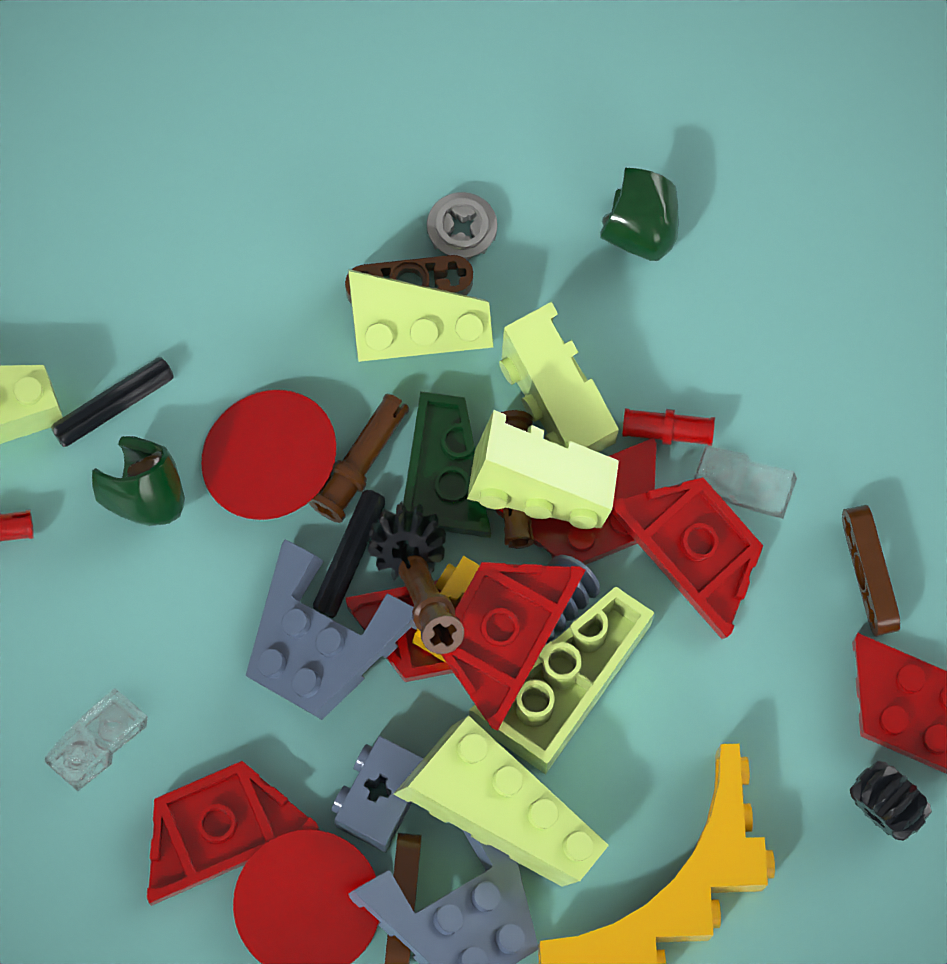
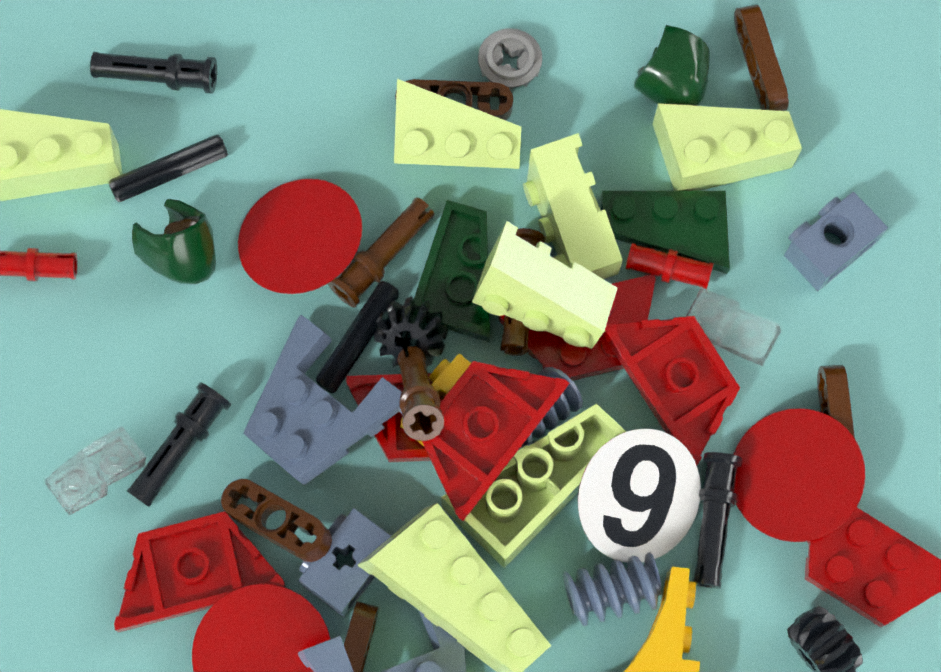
camera: 10 degrees right, 0 degrees up
none -> black pin [90,51,217,94]
none -> black pin [126,382,232,507]
none -> reddish brown beam [221,479,332,562]
none -> sand blue piece [563,552,661,626]
none -> white sticker [578,429,701,563]
none -> dark green wing [601,191,730,274]
none -> yellowish green wedge [652,103,802,191]
none -> black pin [693,452,742,589]
none -> red sticker [733,408,865,542]
none -> reddish brown beam [734,4,789,111]
none -> sand blue brick [784,191,888,291]

